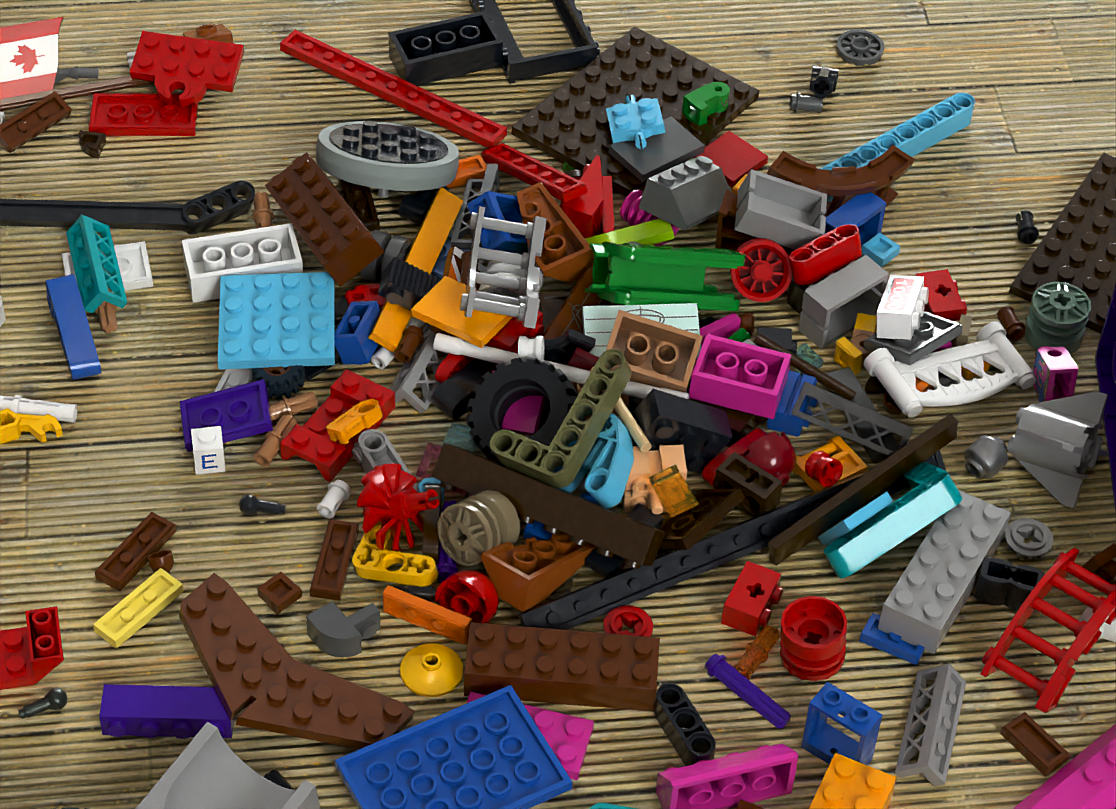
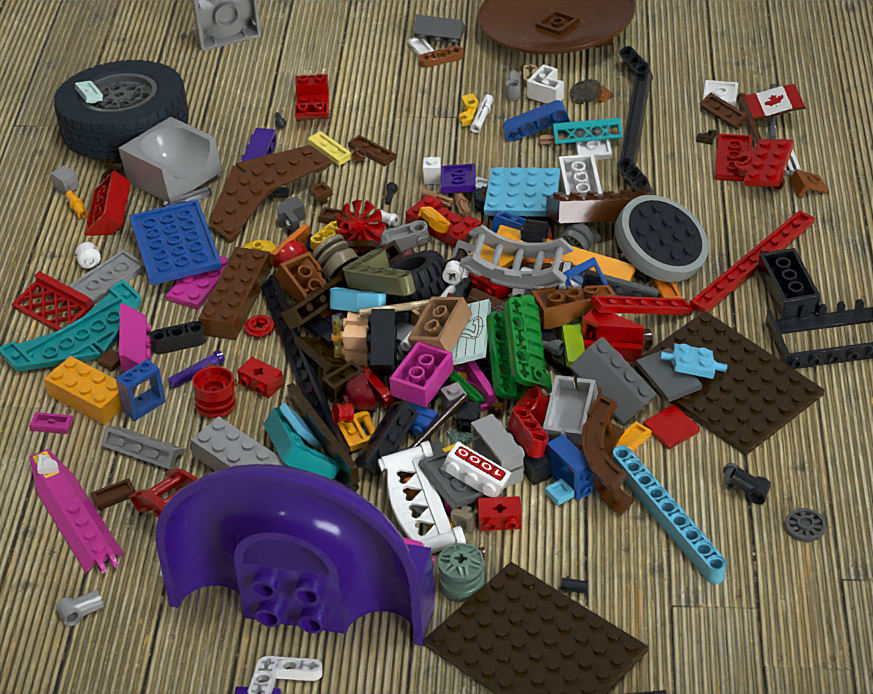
camera: 105 degrees right, 5 degrees down
green leg [682,82,730,126] -> none

